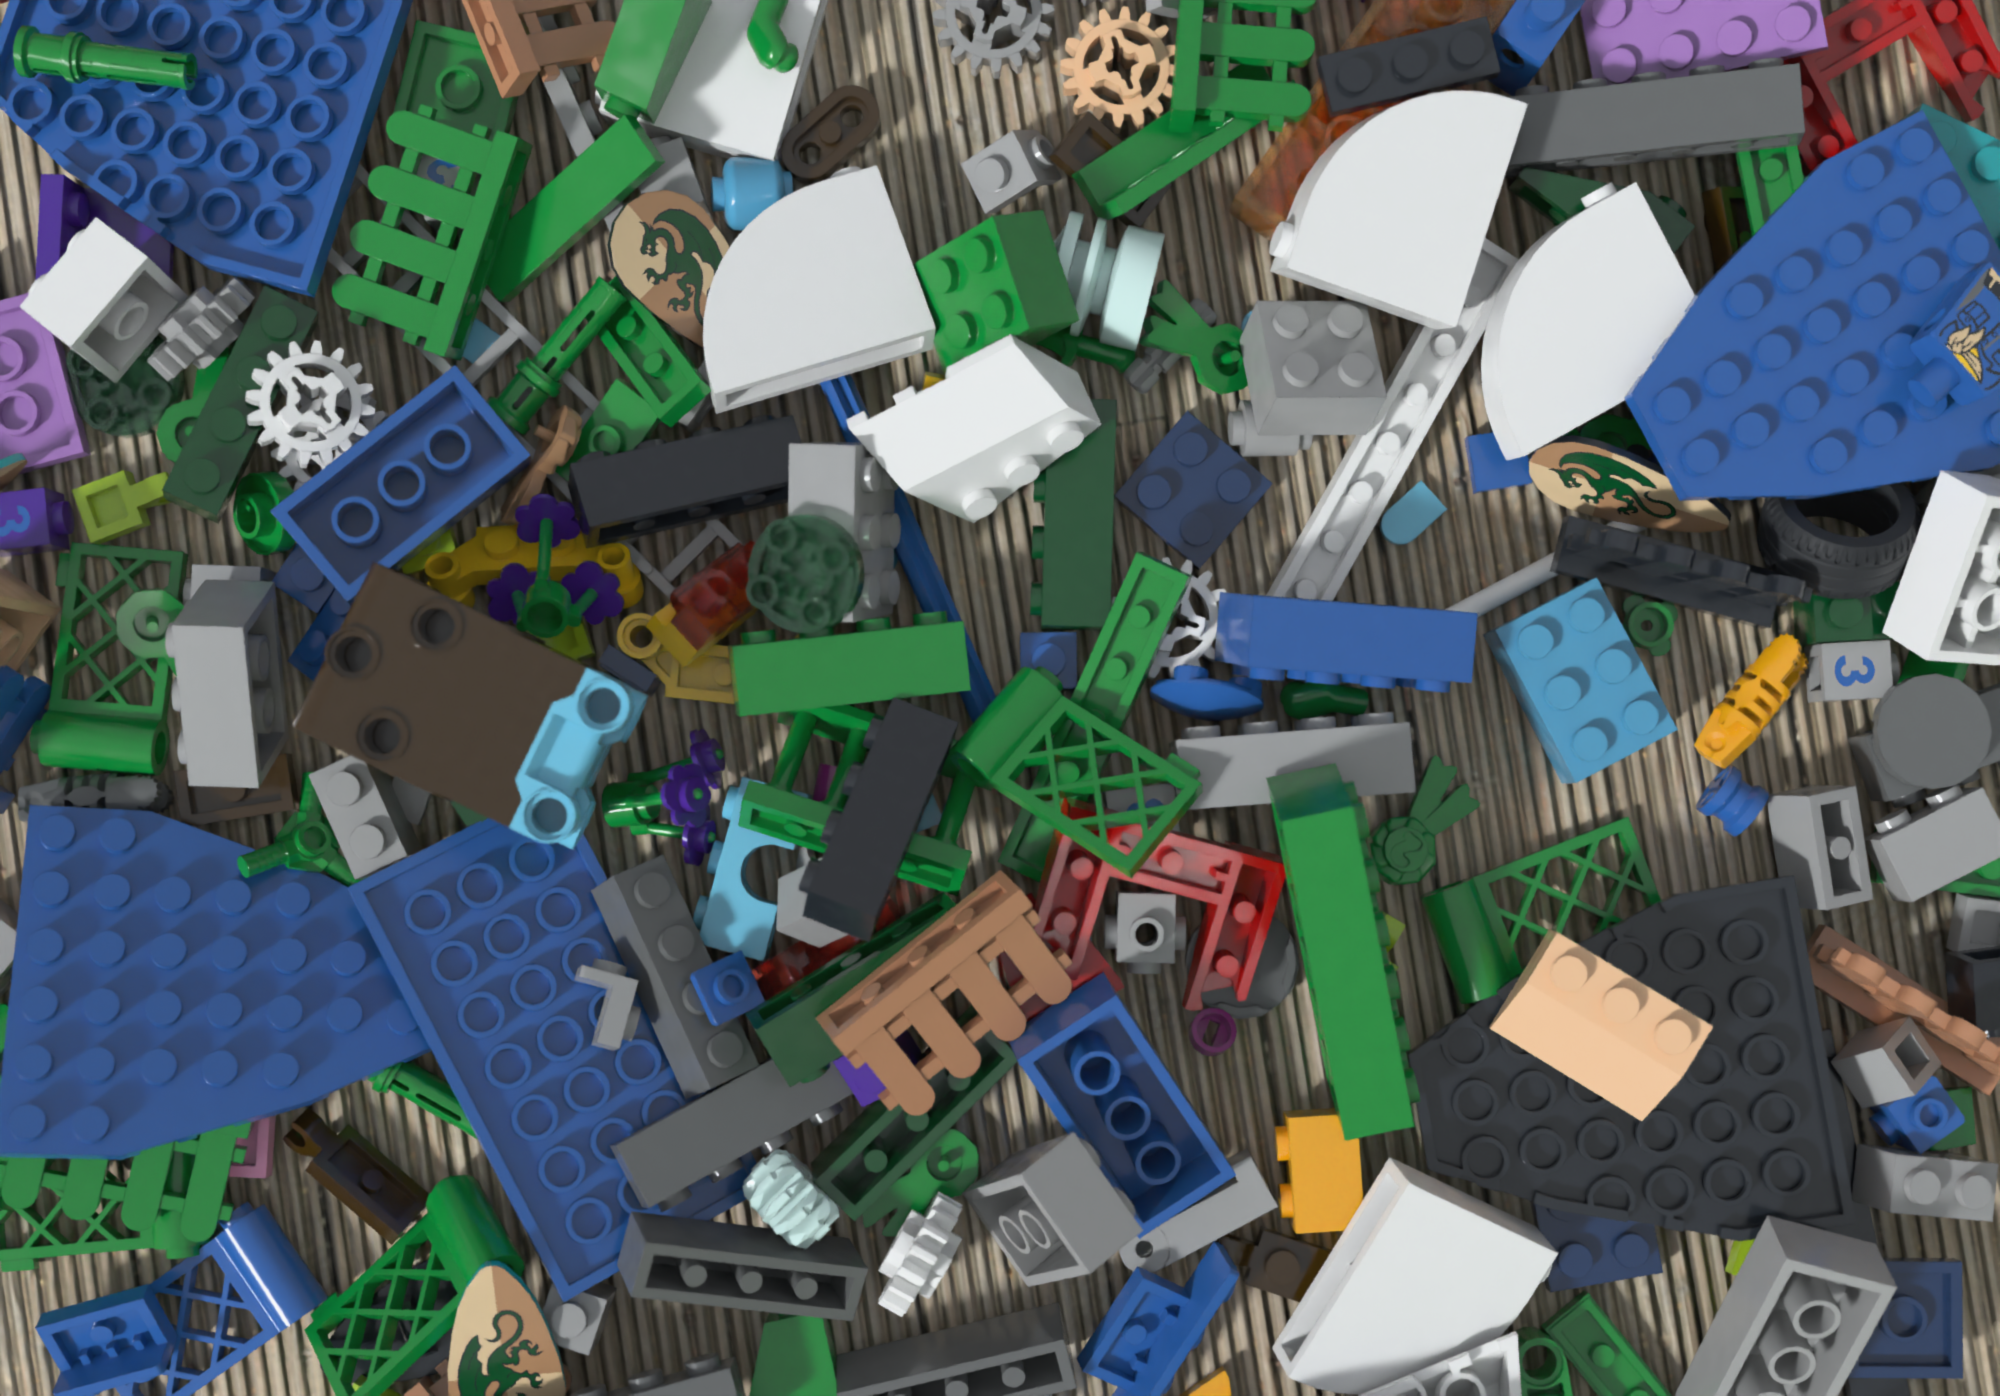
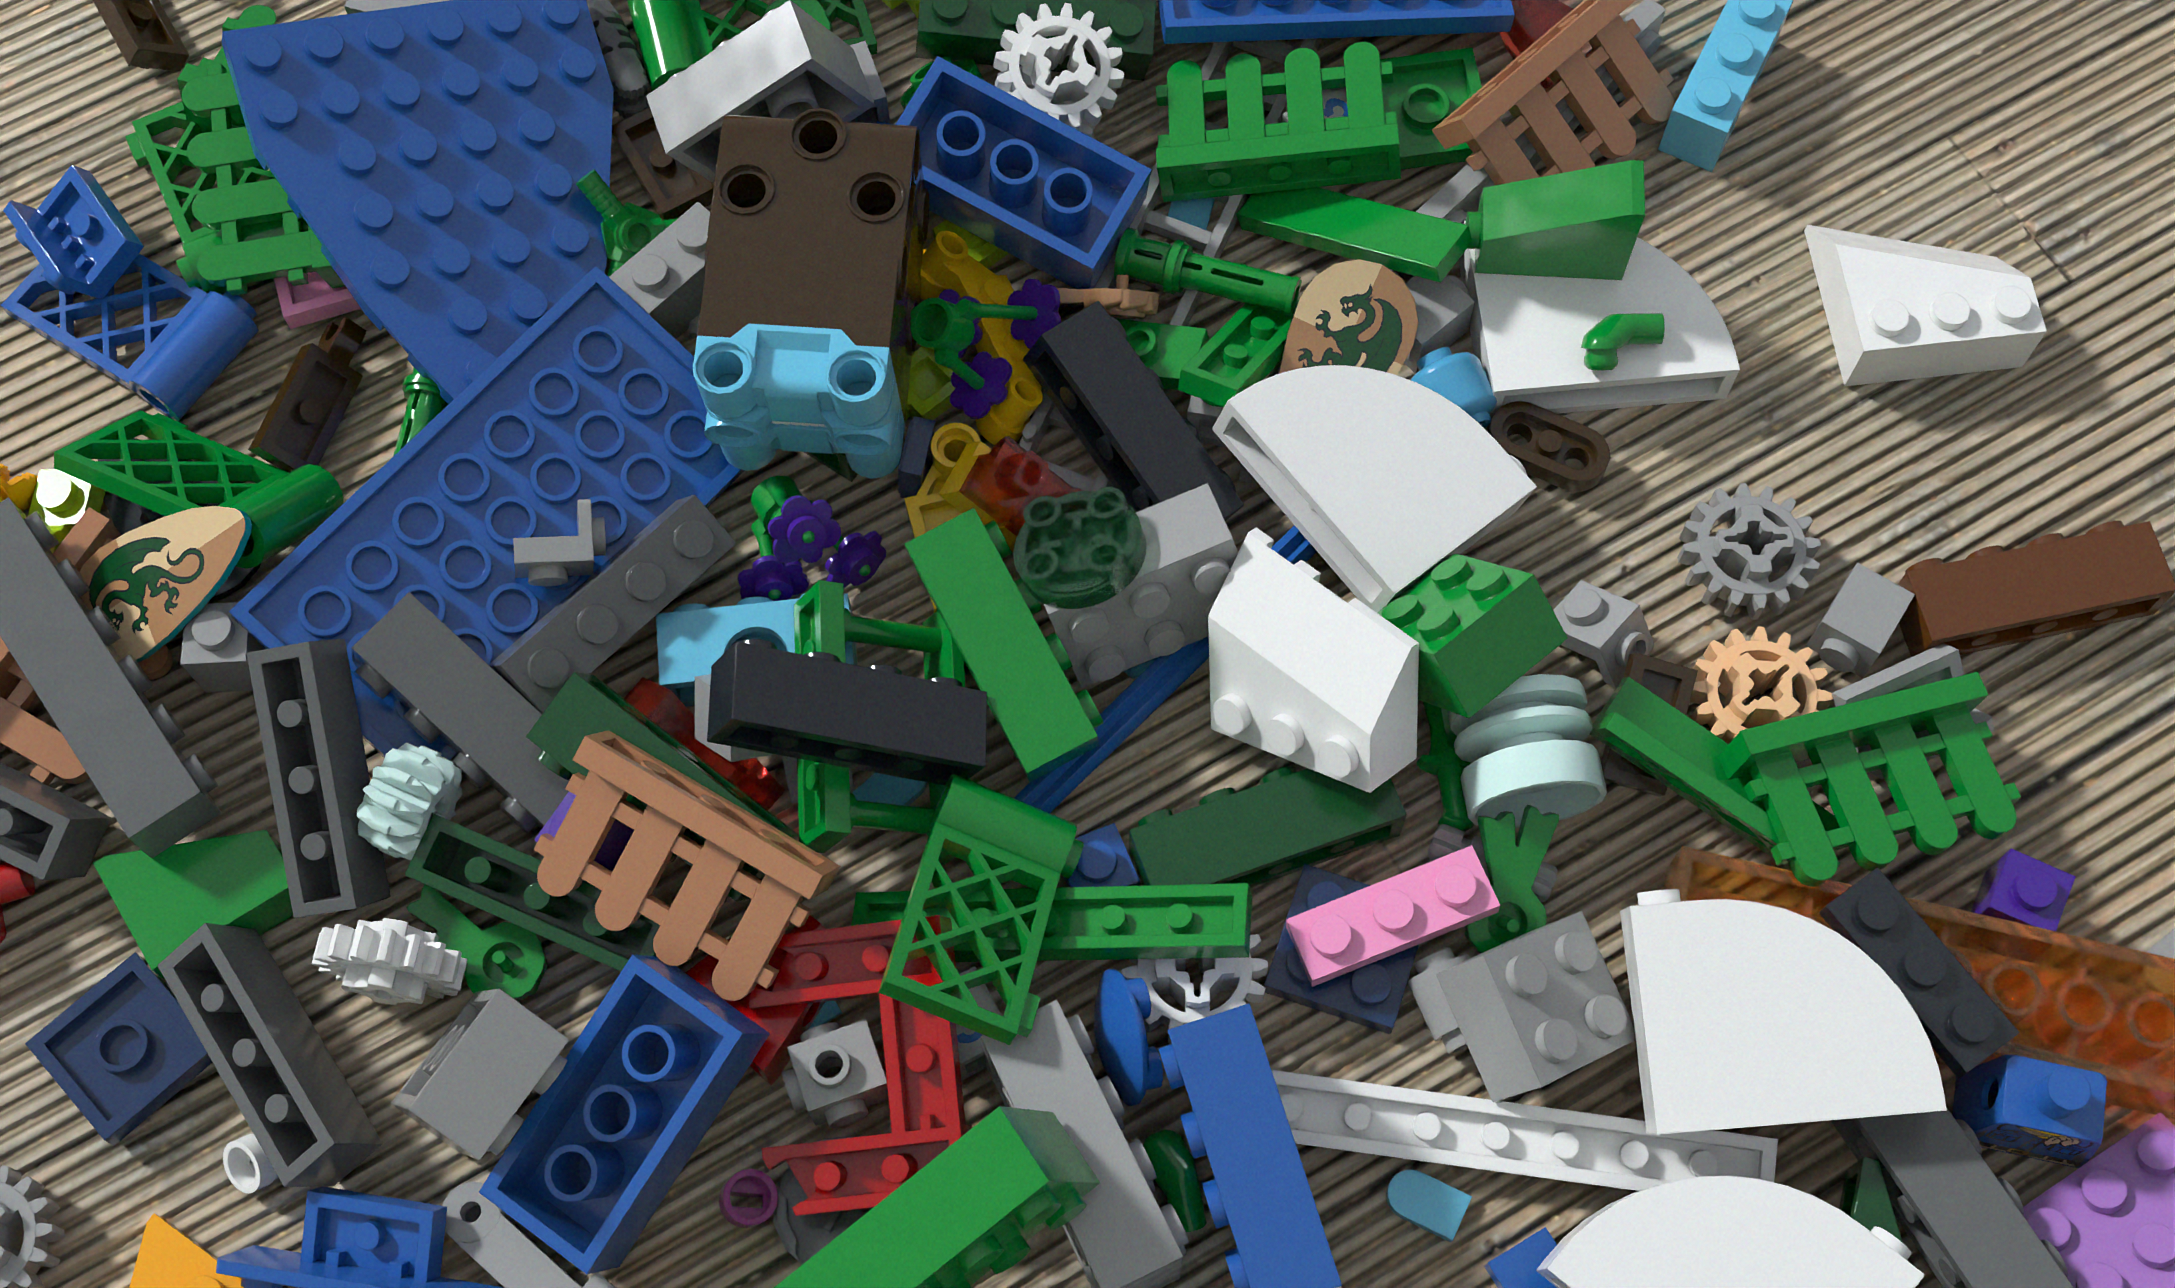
camera: 70 degrees right, 20 degrees down
blue bracket [690,950,765,1026] -> none
none -> bright pink plate [1286,845,1500,987]

